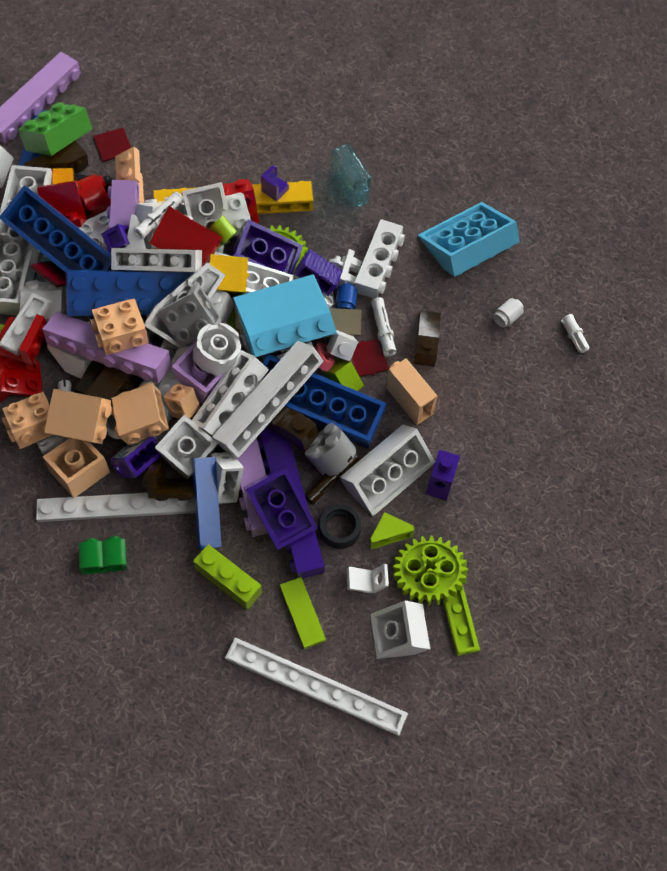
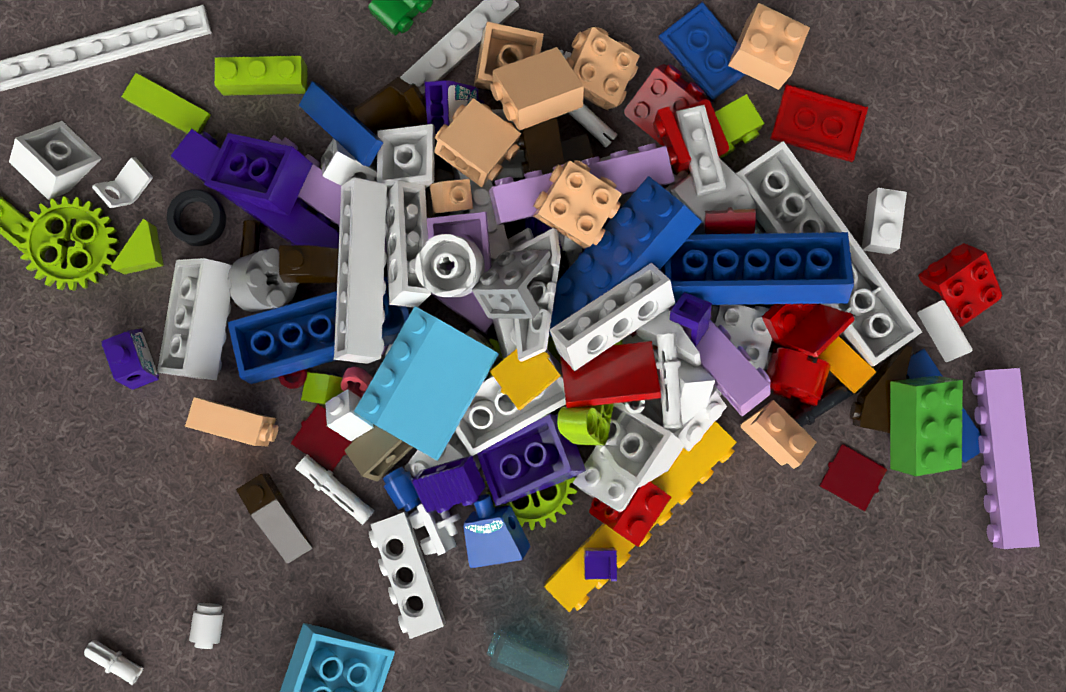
camera: 145 degrees right, 20 degrees up
none -> torso [463,494,530,568]

